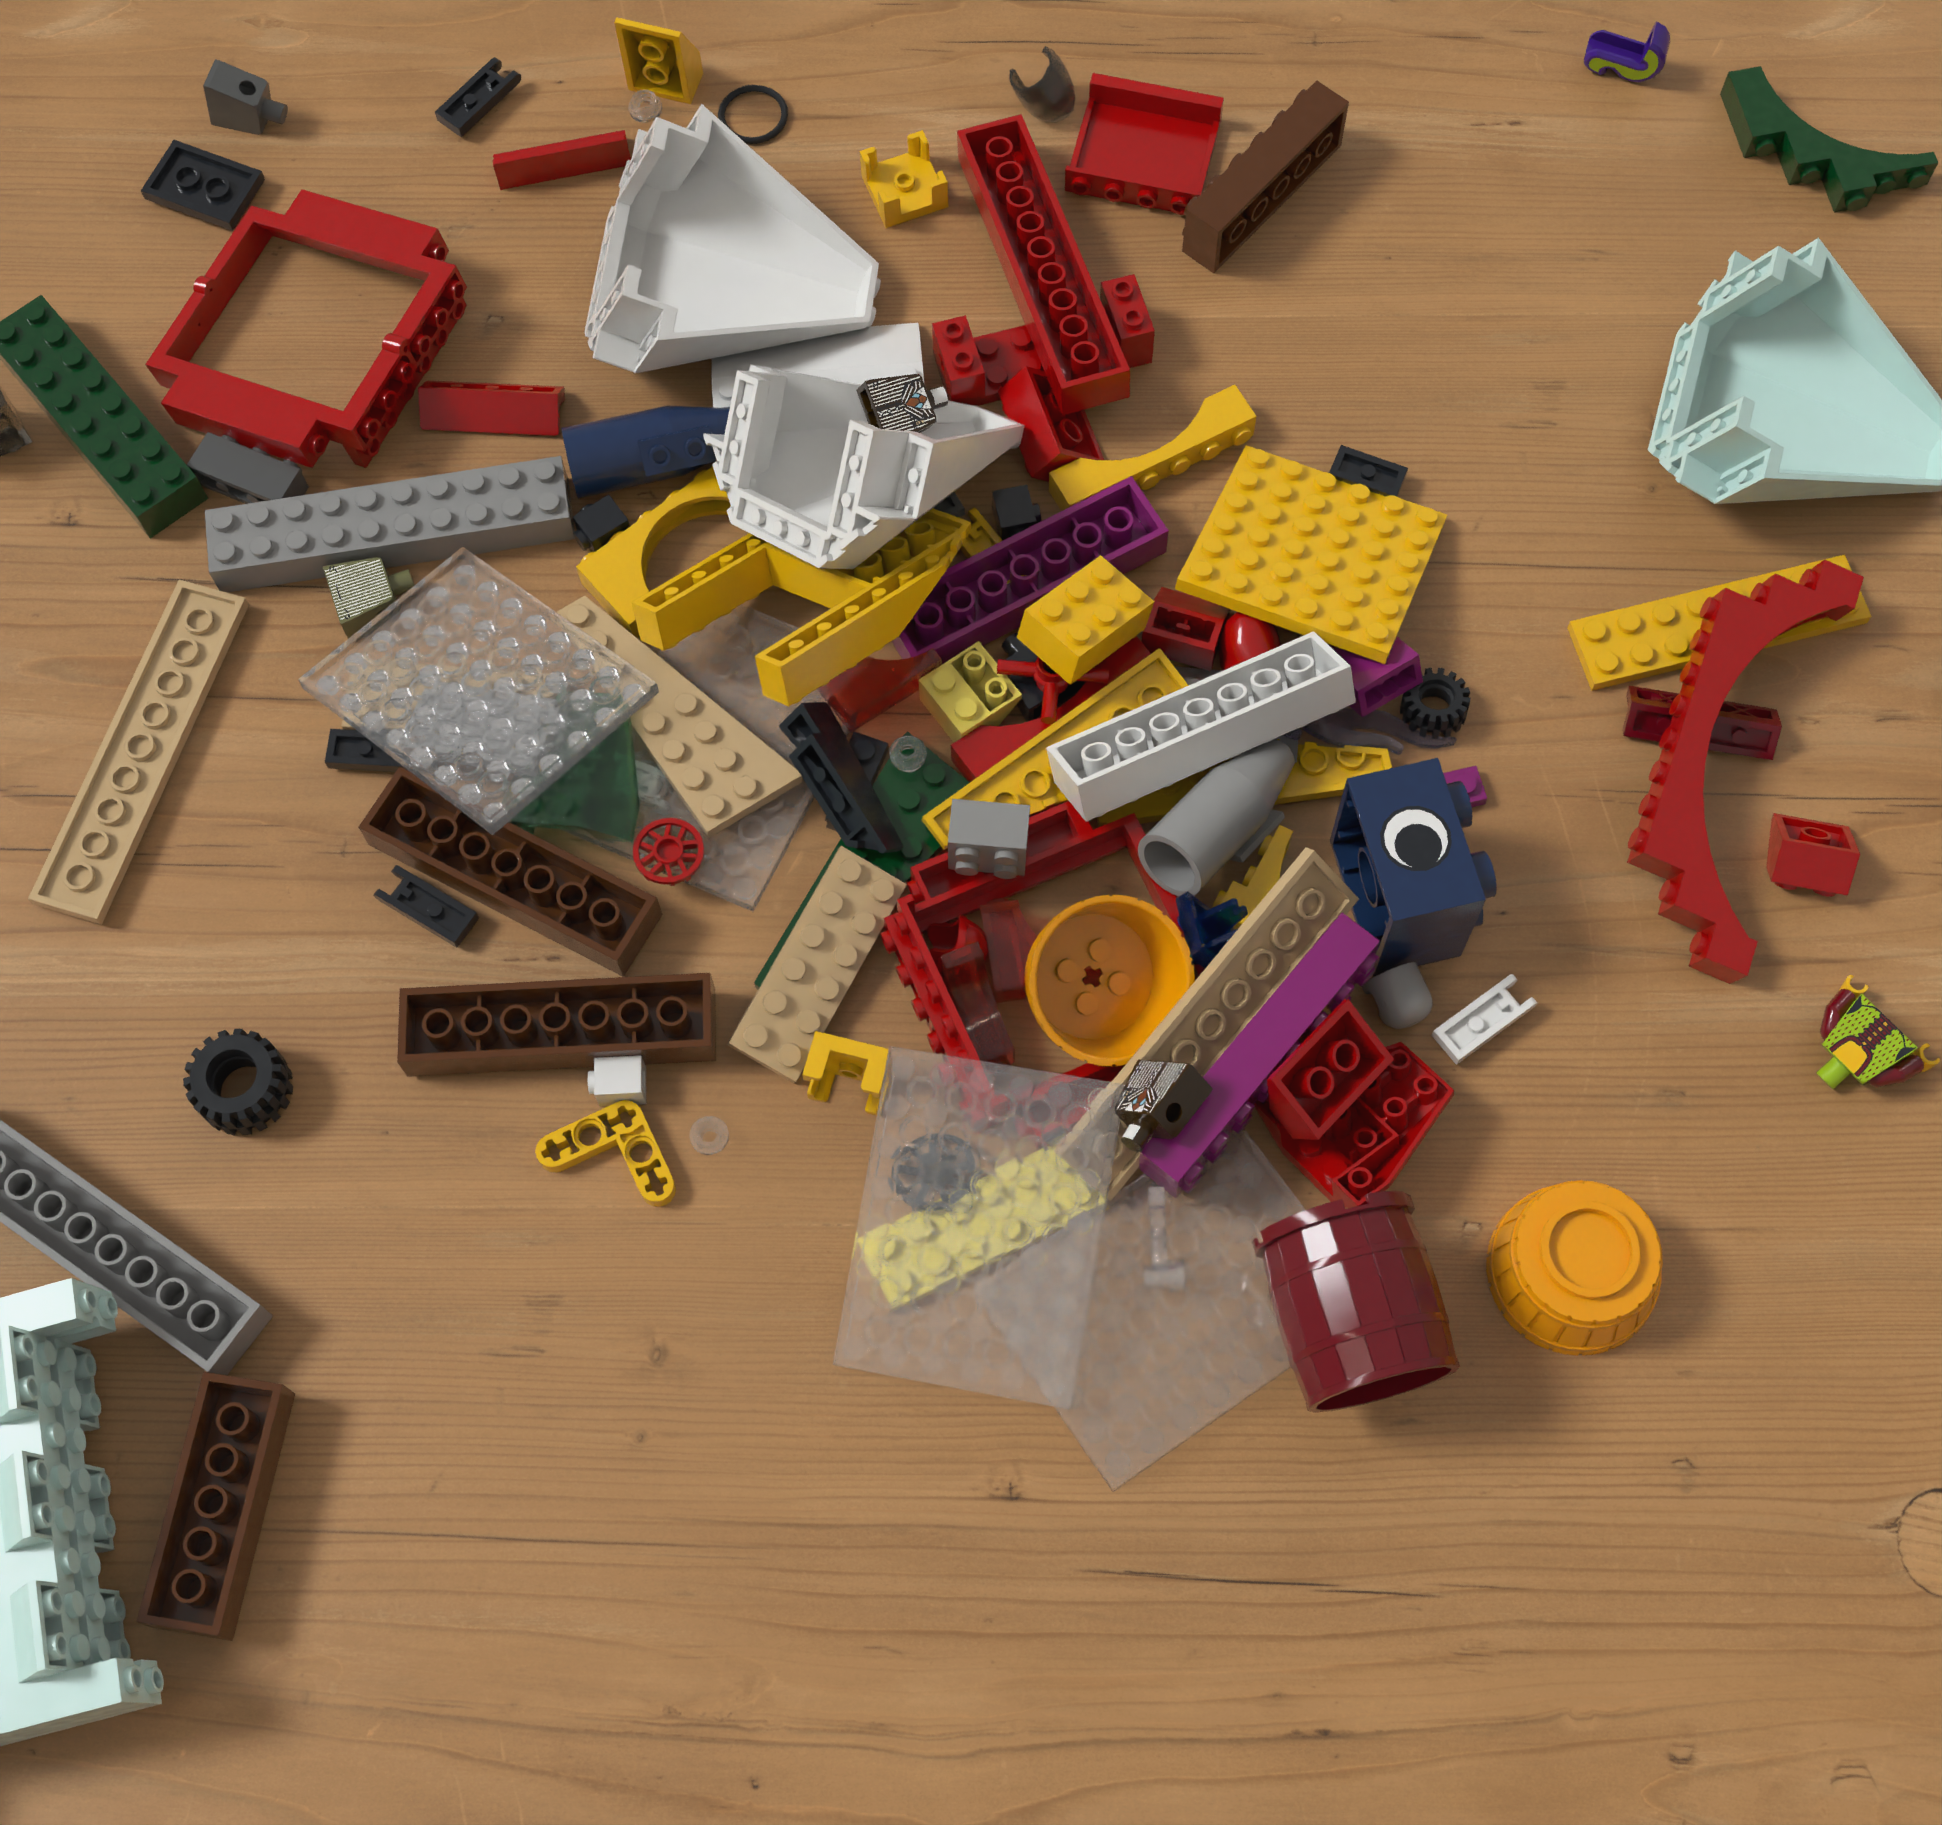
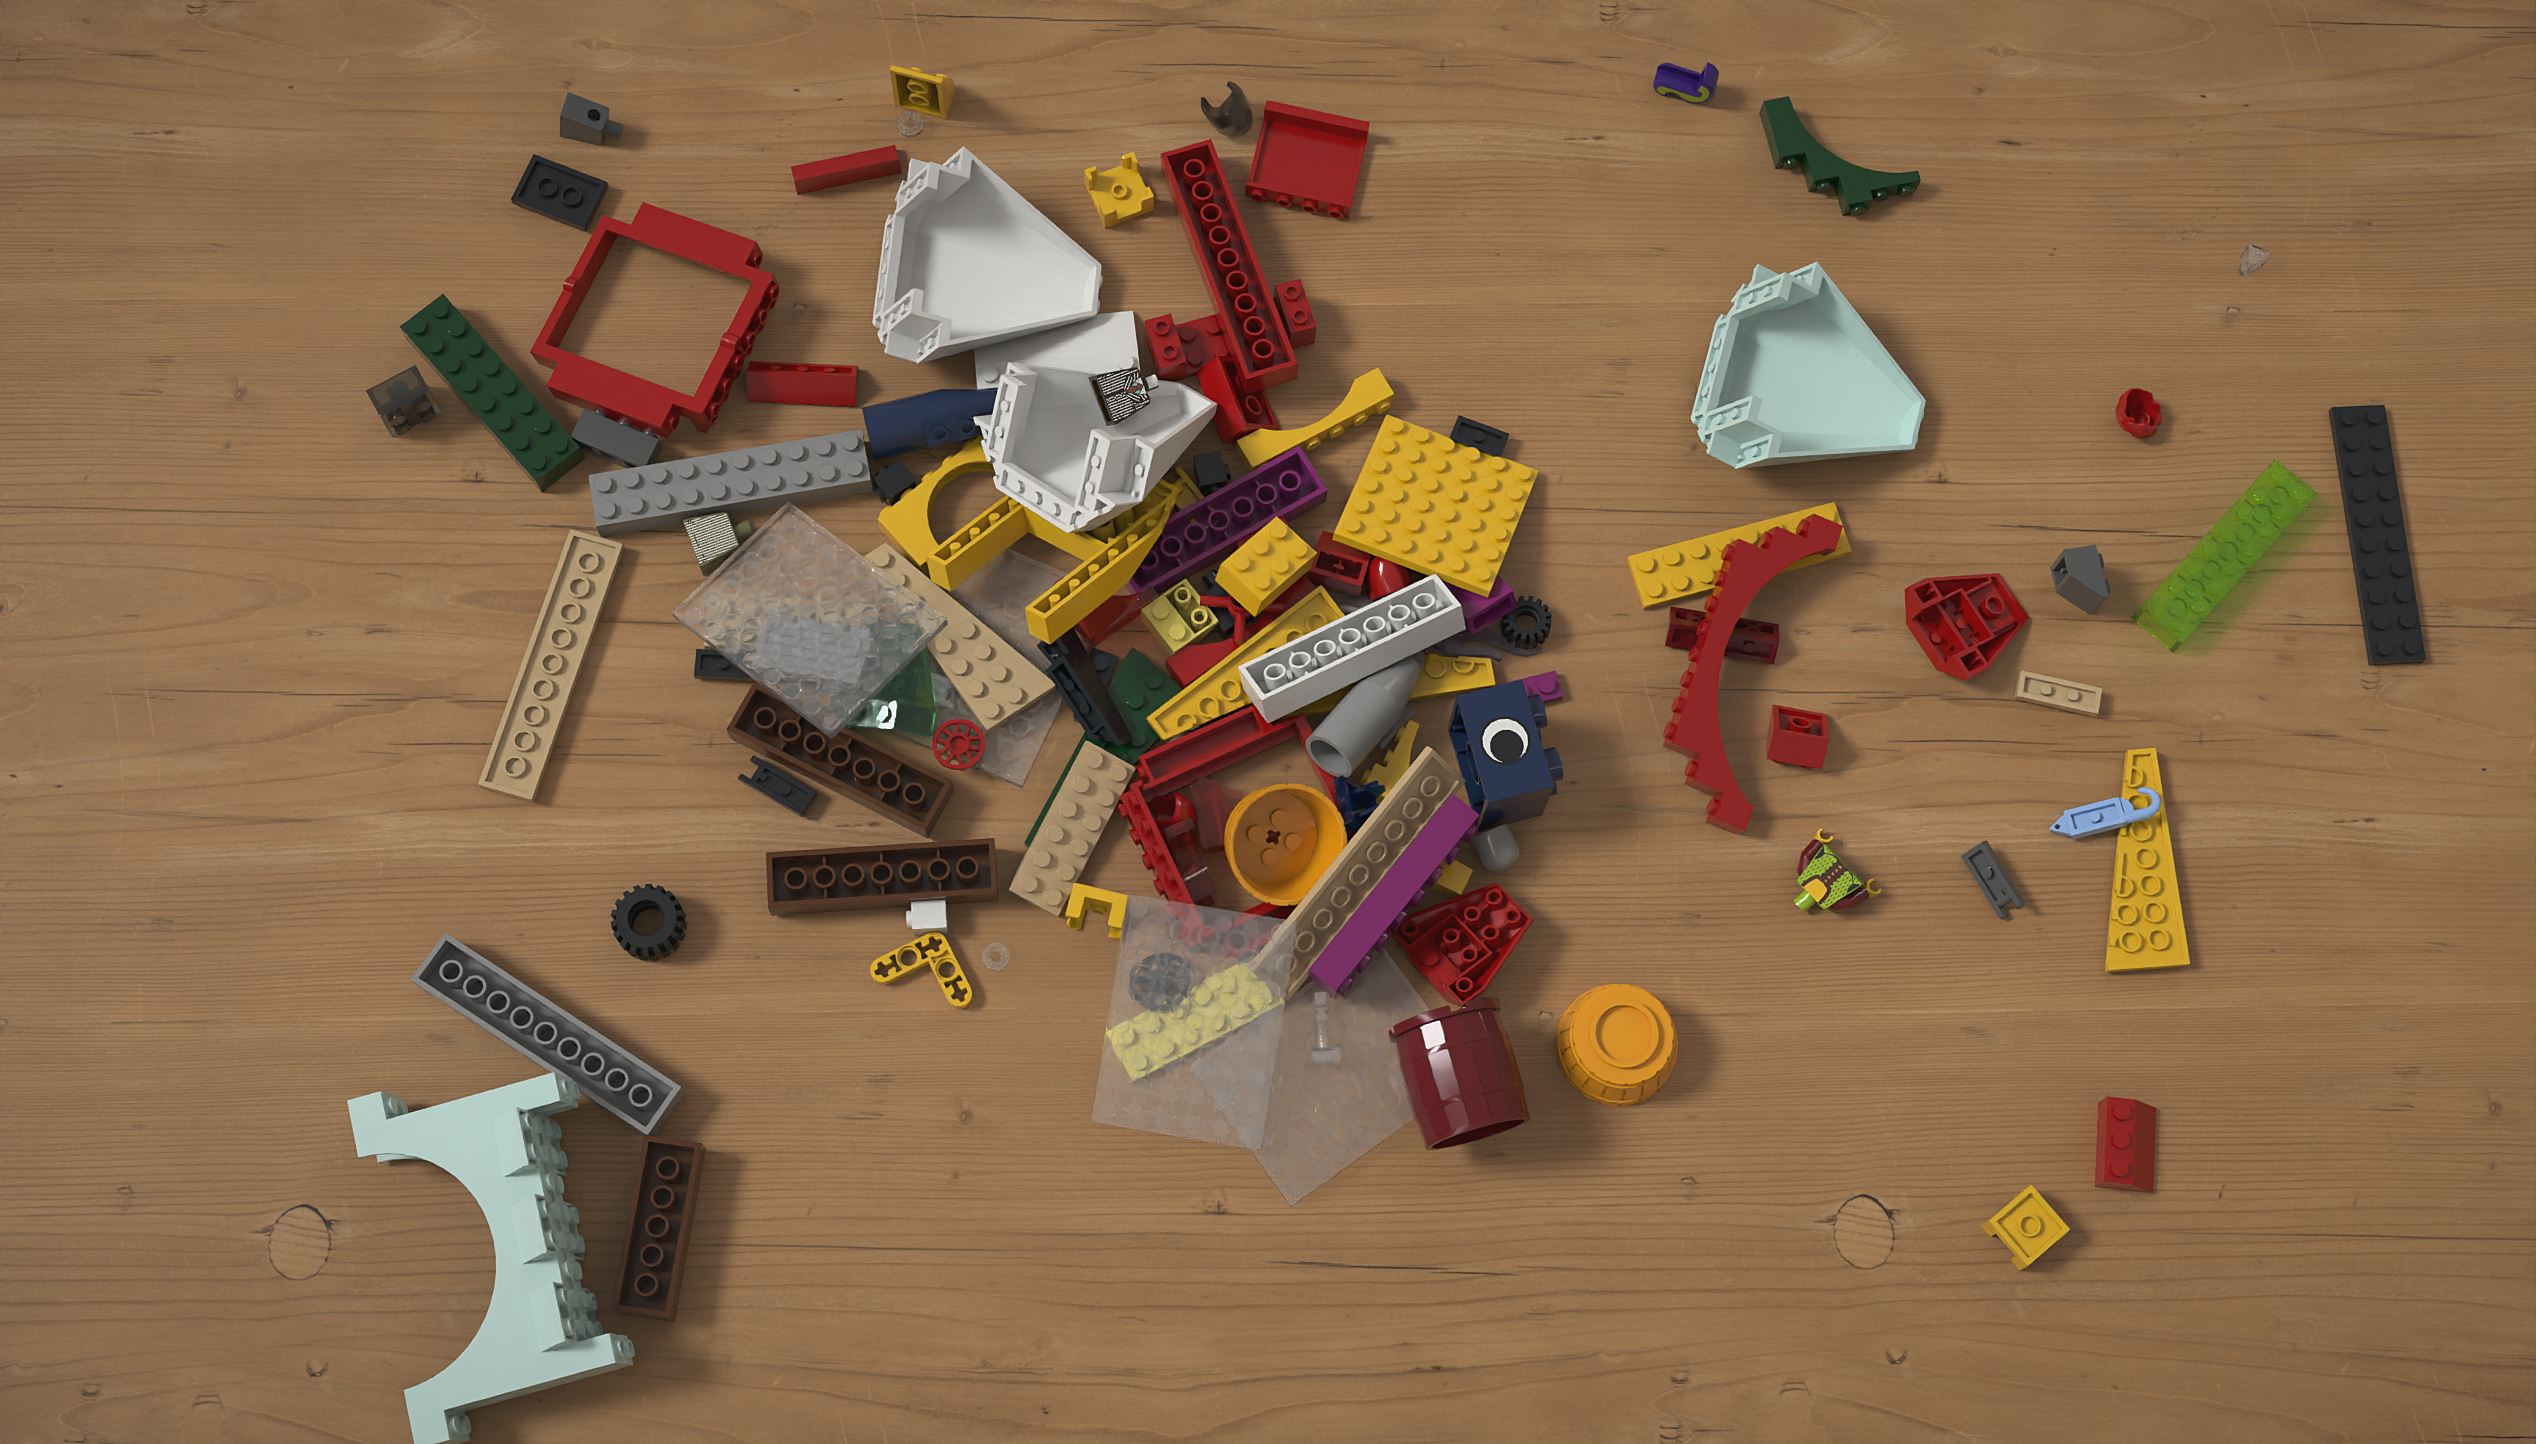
camera: 10 degrees left, 5 degrees up
black hinge [435,57,521,138] -> none
black tyre [718,85,788,144] -> none
clear plate [889,736,927,772] -> none
light grey brick [948,799,1030,879] -> none
dark brown torso [1115,1059,1213,1152] -> none
reddish brown brick [1182,81,1349,274] -> none
red slope [1267,999,1394,1140] -> none
white hinge [1431,974,1538,1065] -> none

